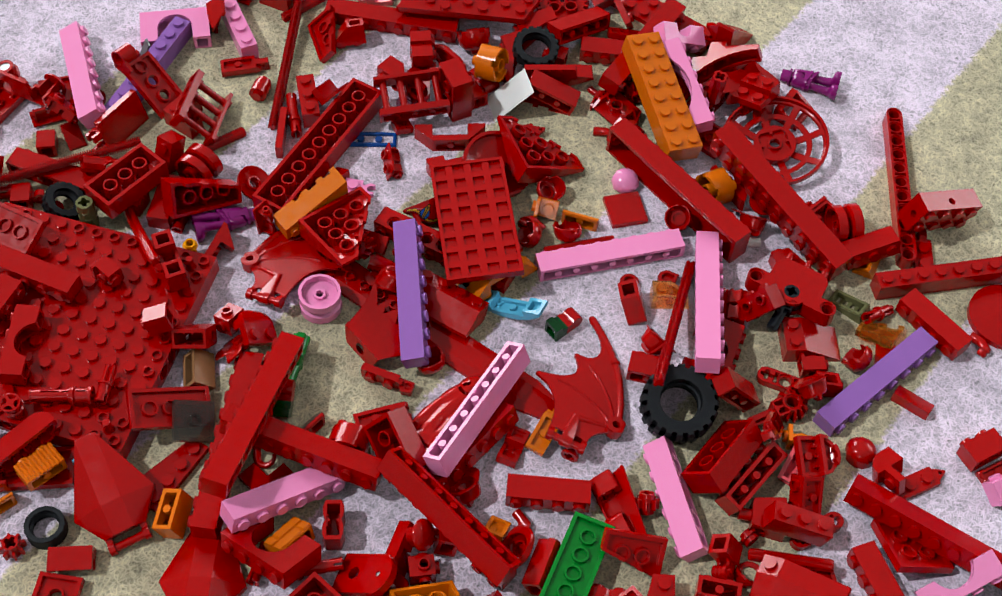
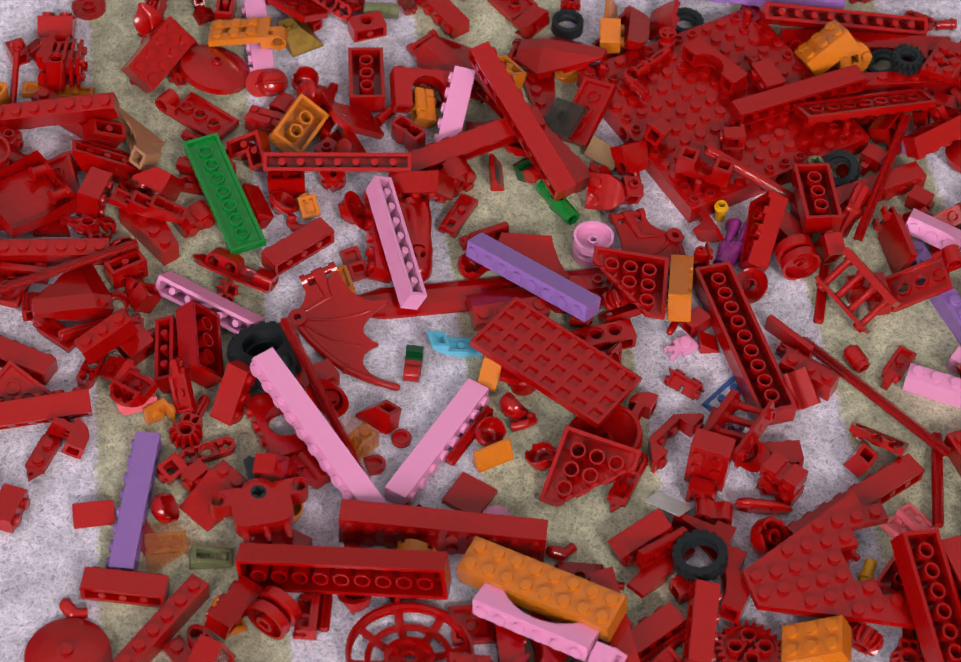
camera: 135 degrees right, 5 degrees down
orange brick [472,44,509,82] -> none
orange bracket [531,196,560,220] -> none
red wing [600,527,668,577] -> none
red axle [706,70,728,105] -> none
red piece [791,374,828,401] -> none
red hair [845,437,877,469] -> none
red axle [861,304,894,324] -> none

